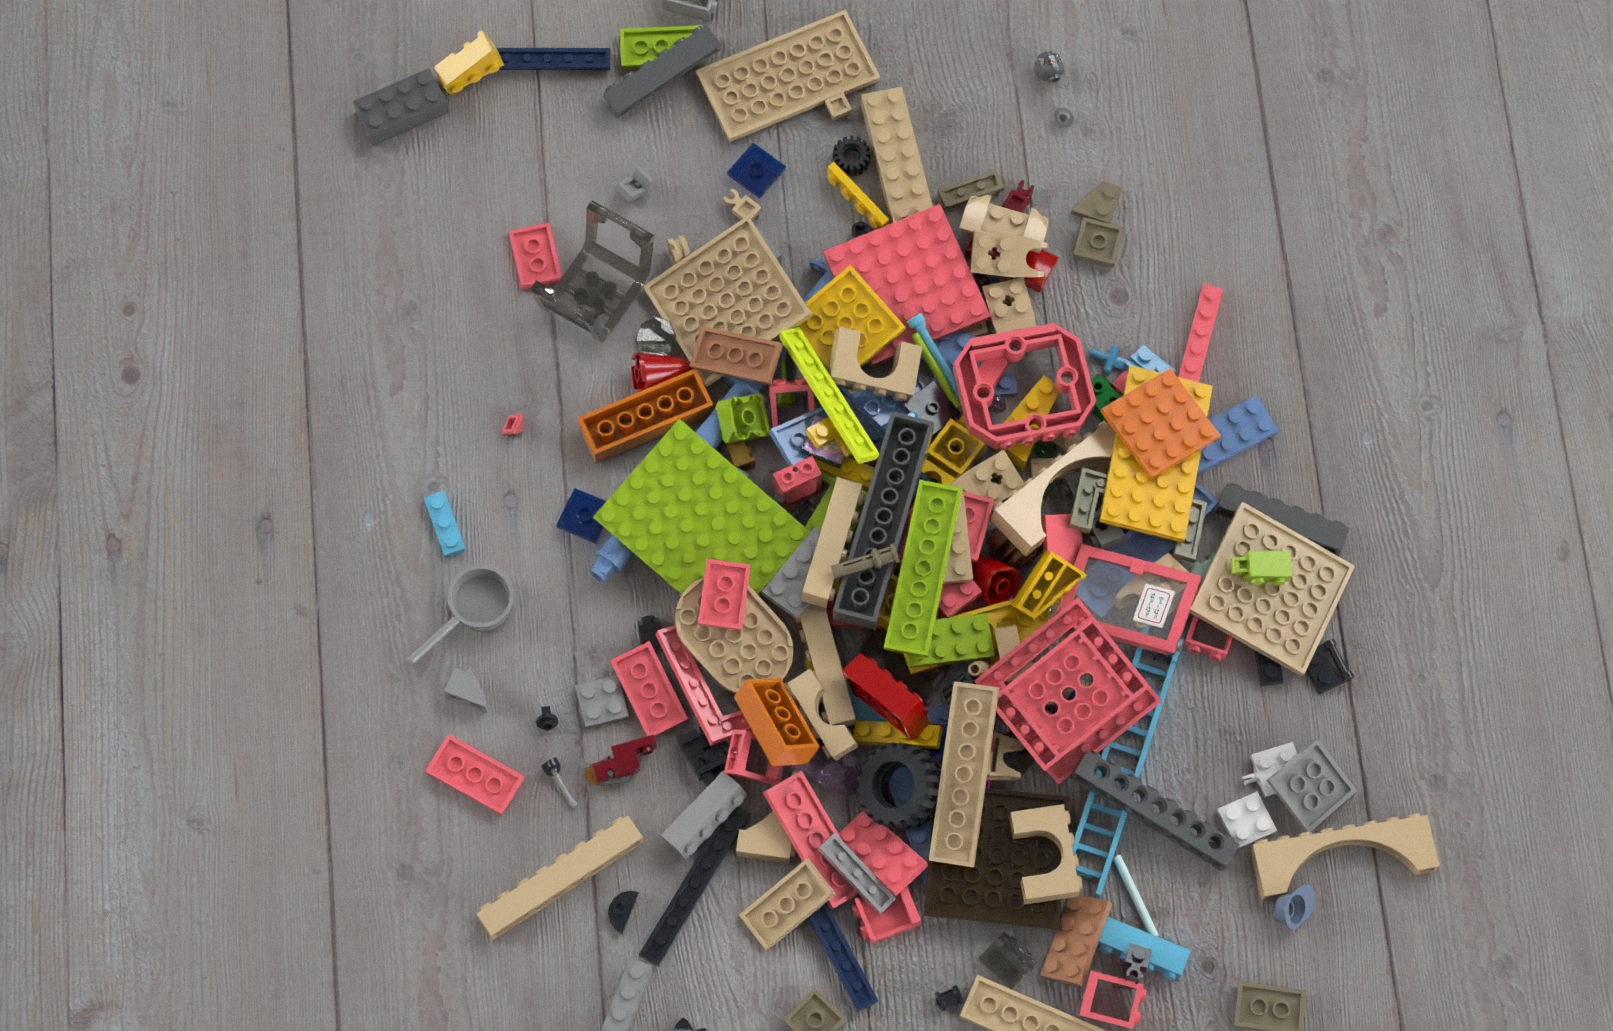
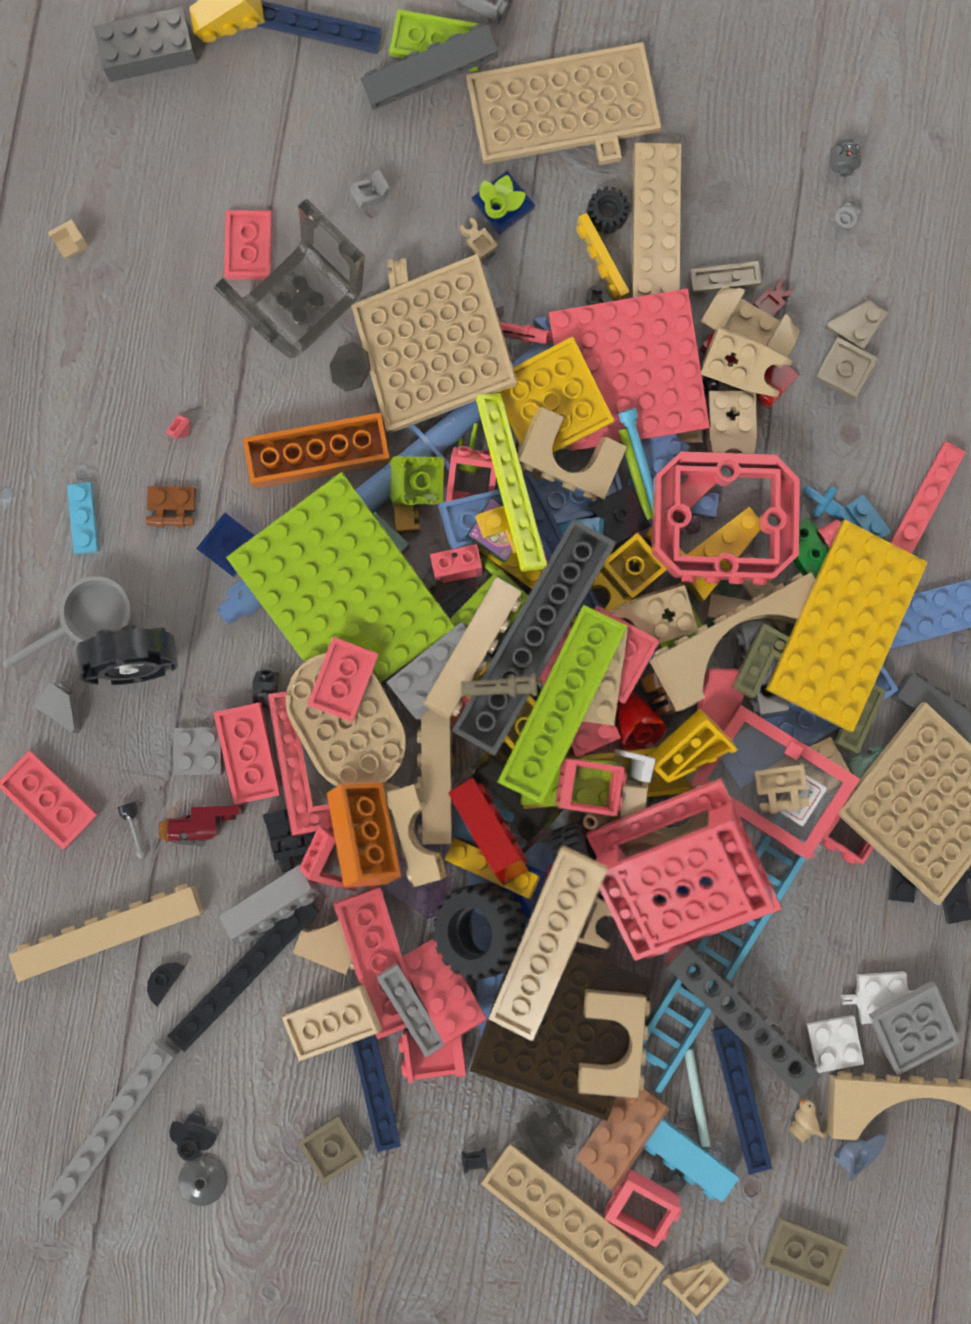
camera: 15 degrees right, 15 degrees up
black plate [536,706,558,730] -> none
red cone [631,352,692,393] -> none
nougat plate [689,326,783,385] -> none
orange plate [1100,368,1221,480] -> none
plate [1124,943,1152,984] -> none
lime brick [1230,551,1292,586] -> none
none -> tan panel [48,219,89,259]
none -> black piece [76,625,178,685]
none -> dark orange plate [146,486,196,528]
none -> lime plate [479,175,525,219]
none -> coral pin [500,322,552,345]
none -> coral window [555,757,626,816]
none -> white panel [614,749,655,783]
none -> dark blue plate [711,1026,773,1175]
none -> tan plate [754,765,810,814]
none -> tan animal [788,1099,826,1143]

